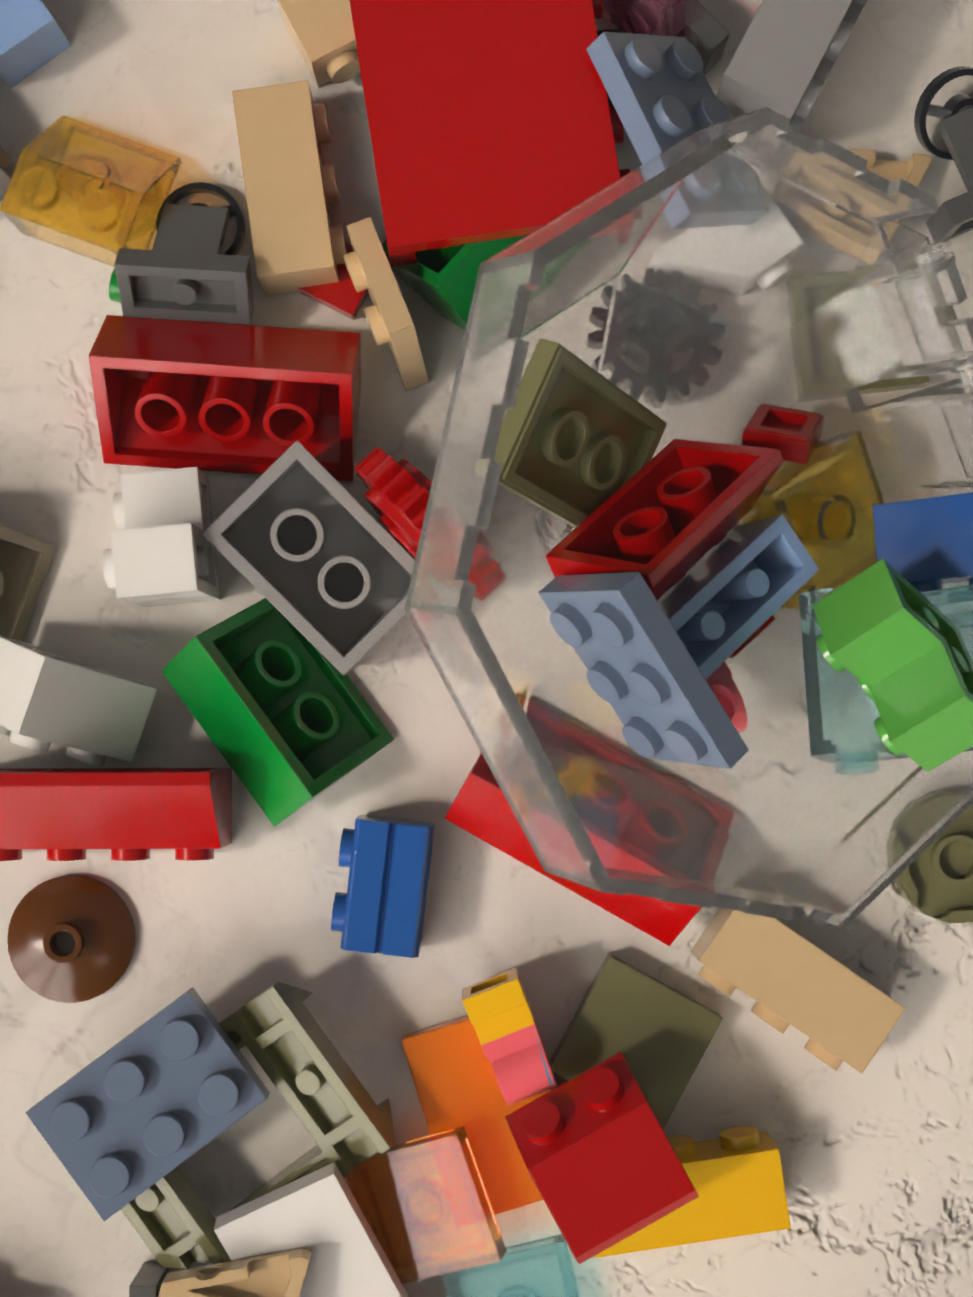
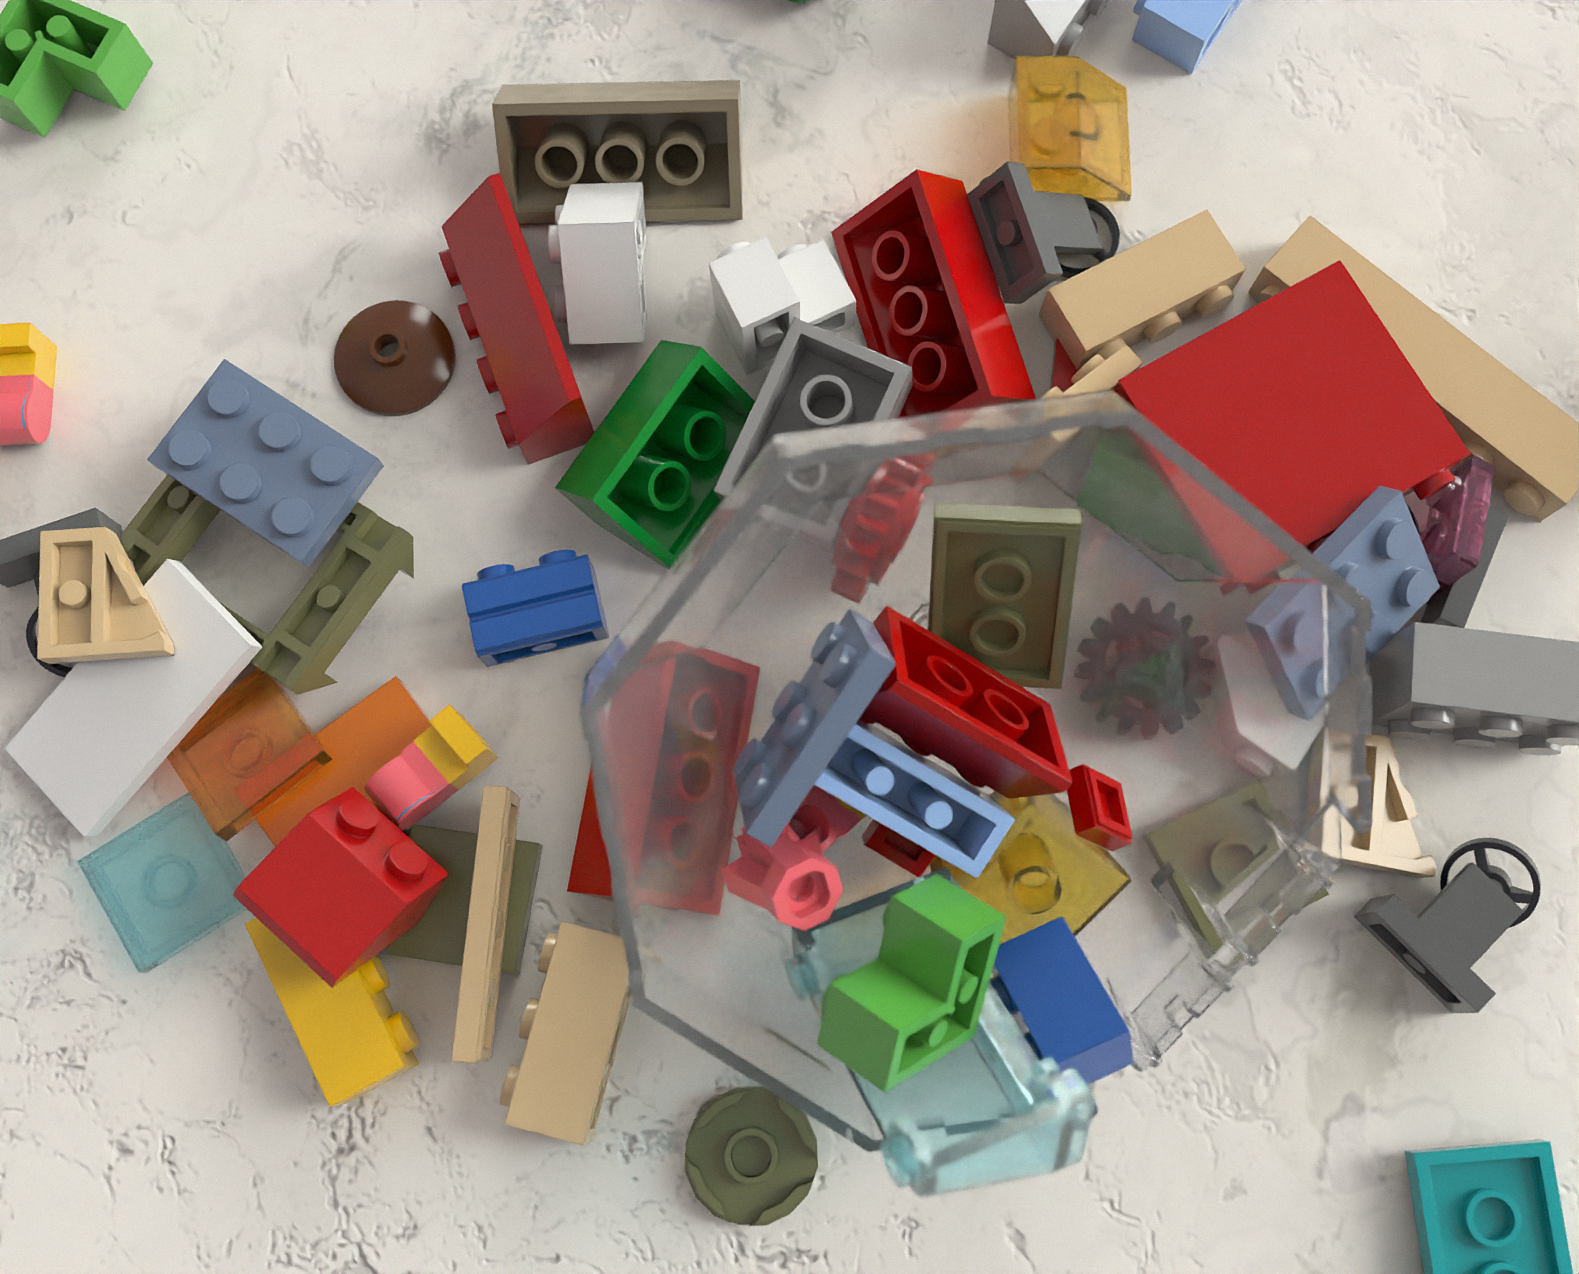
camera: 75 degrees right, 10 degrees down
none -> tan tile [451,785,521,1063]
none -> coral rock [722,827,843,931]

